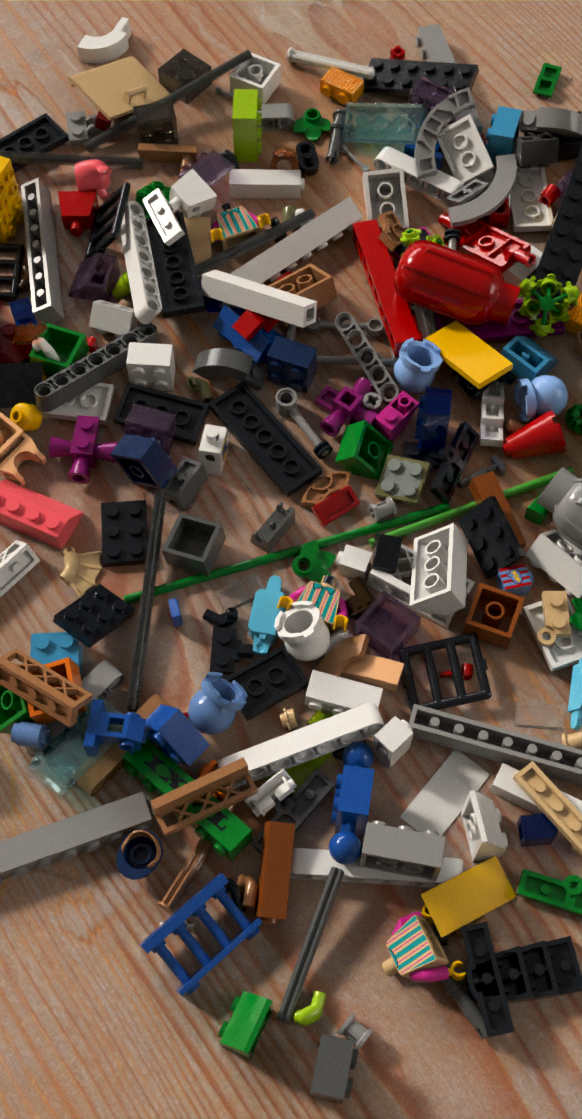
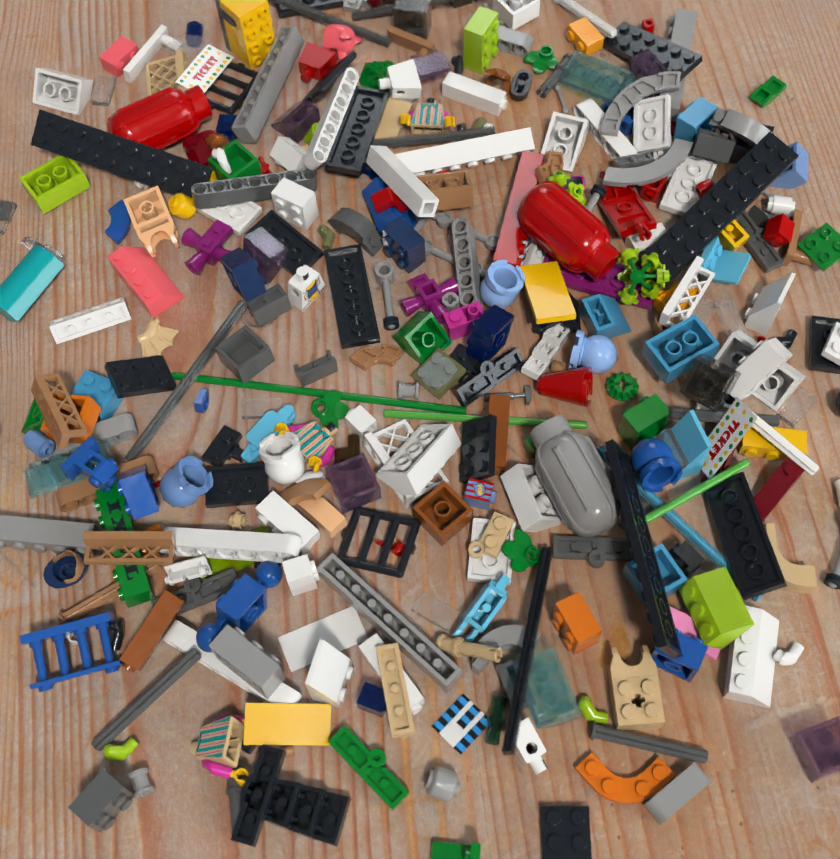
camera: 30 degrees right, 0 degrees up
black plate [101,500,148,567] -> none
white plate [142,188,185,246] -> none
black arm [203,607,238,628] -> none
green slope [218,991,273,1060] -> none
medium nougat arm [237,874,258,909] -> none
red tile [311,484,361,527] -> none
black slope [372,533,402,573] -> none

